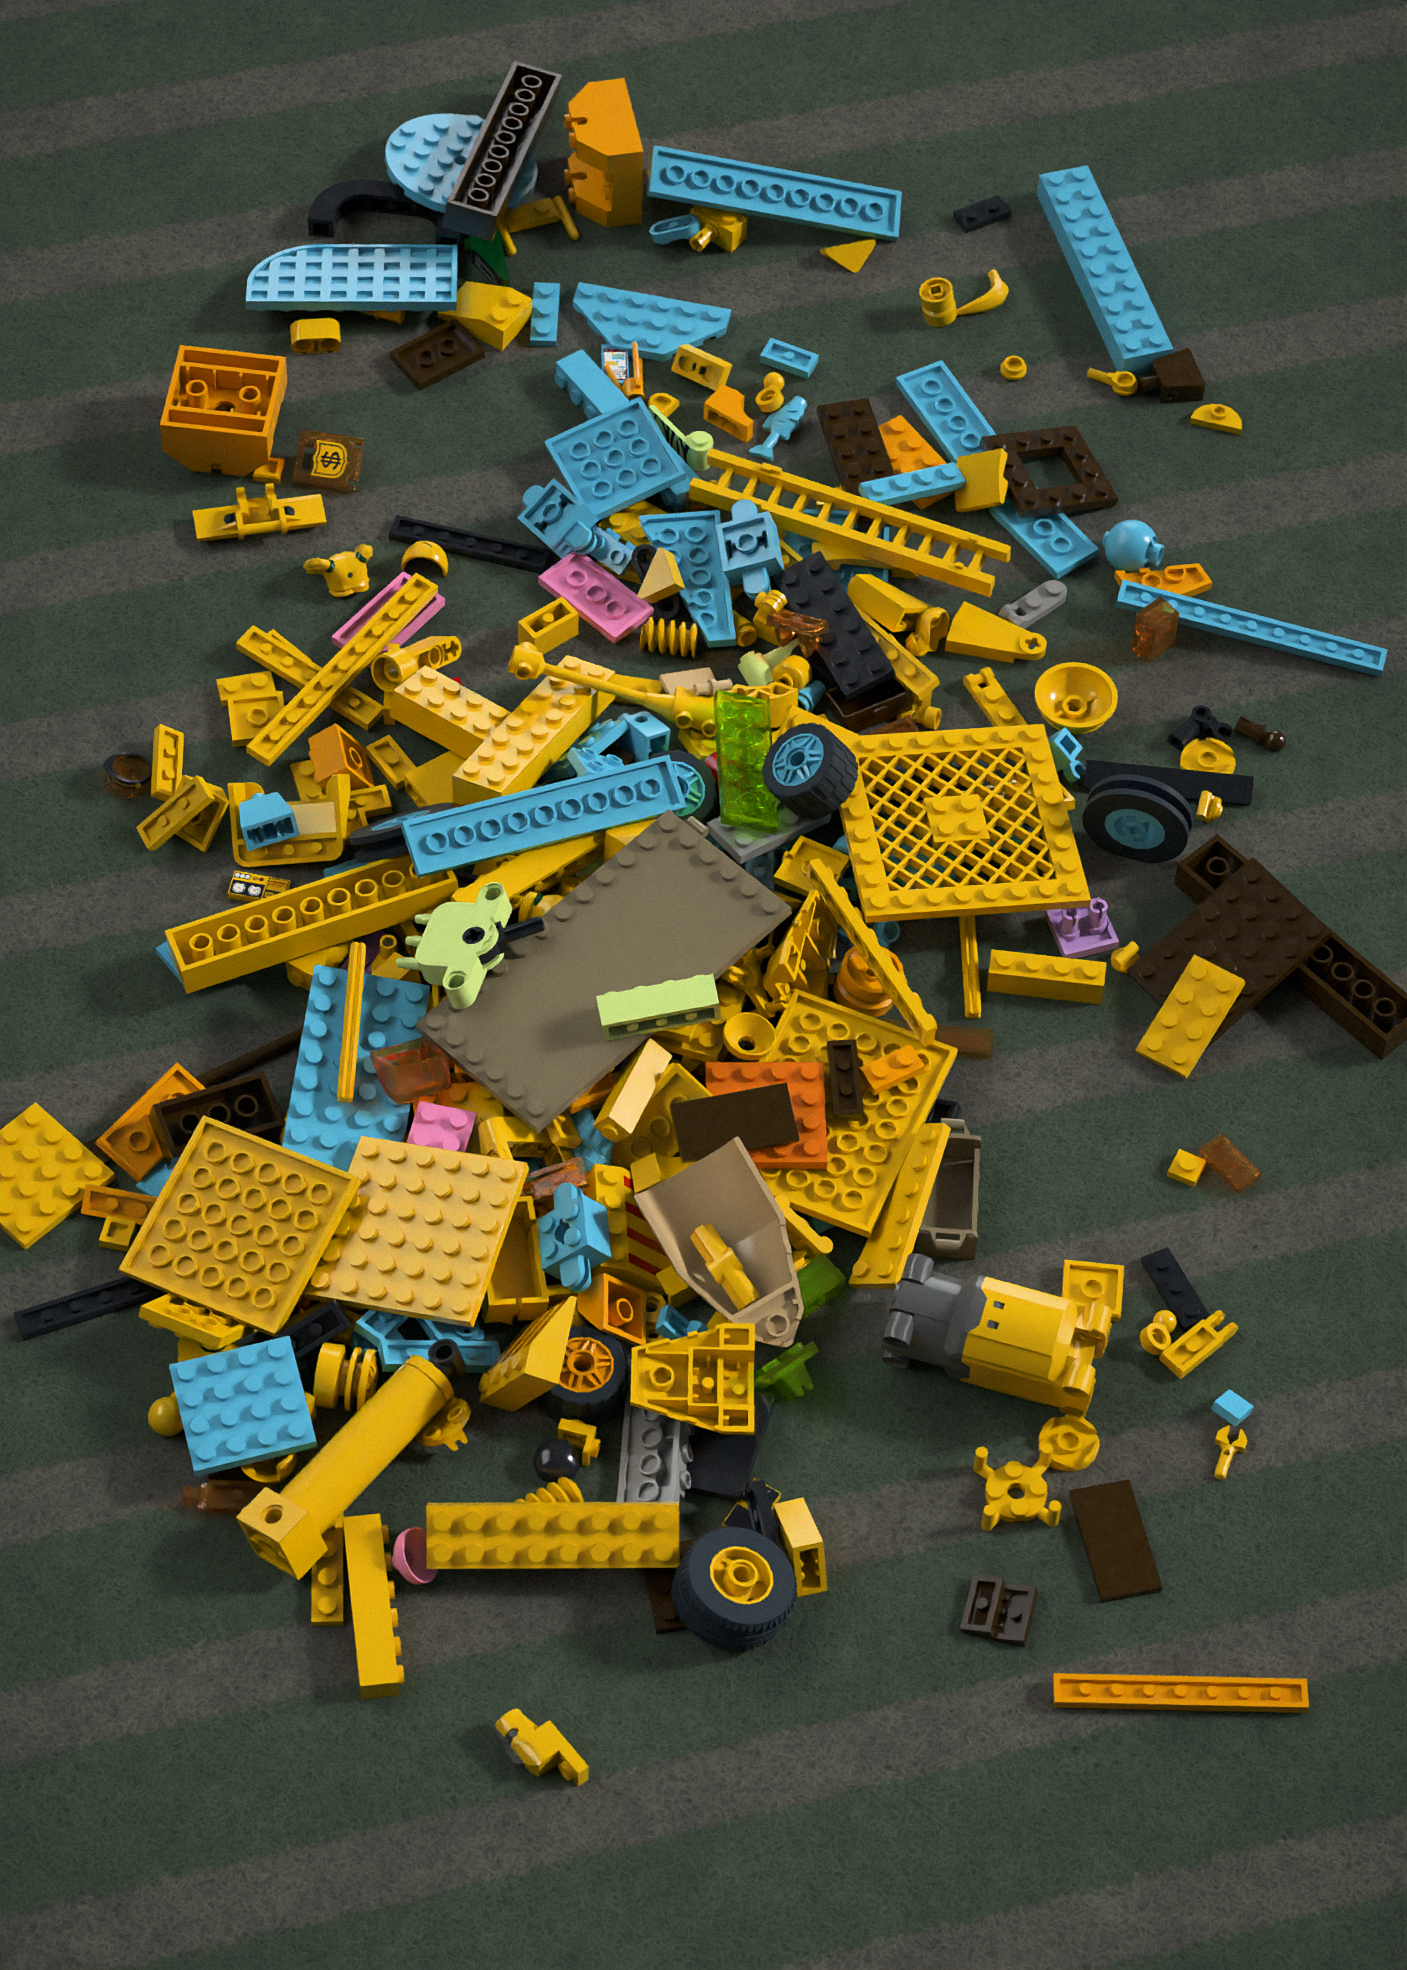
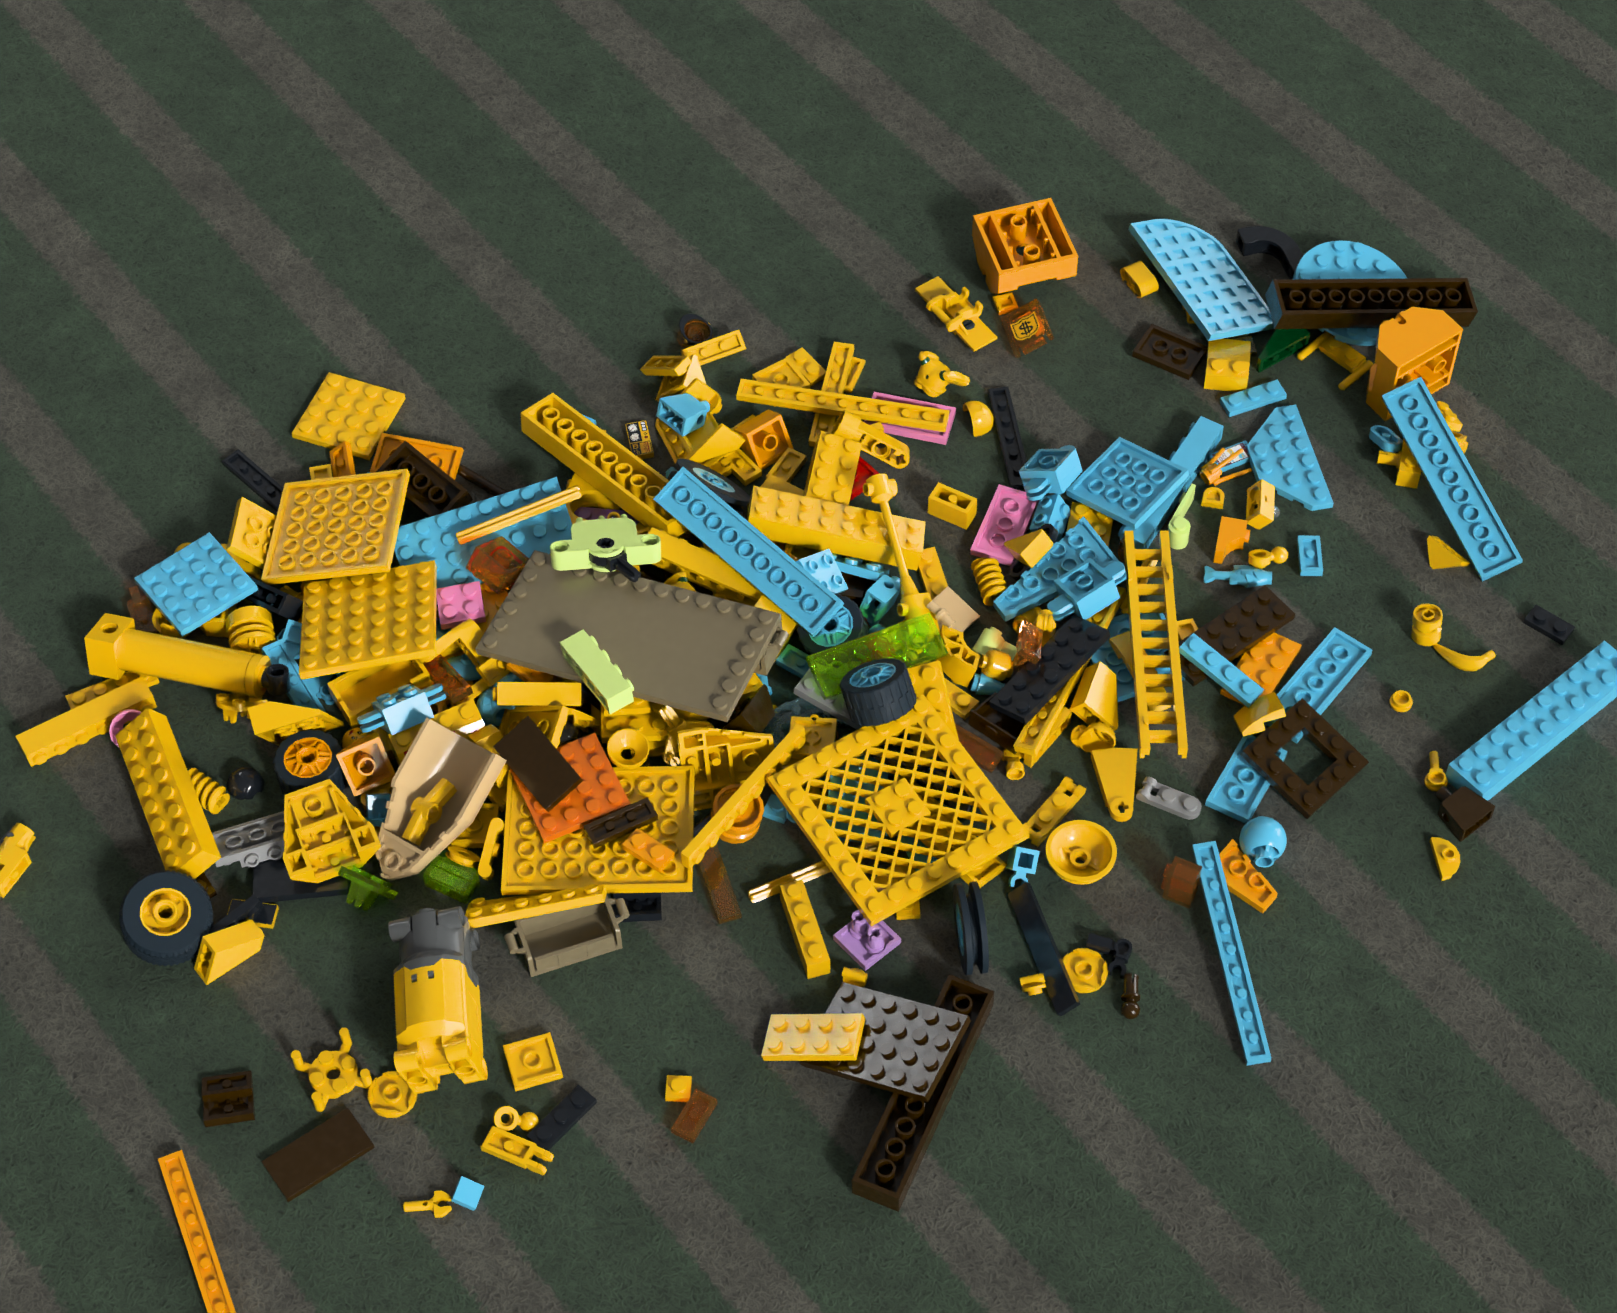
camera: 70 degrees right, 0 degrees up
yellow bracket [558,1418,601,1467] -> none

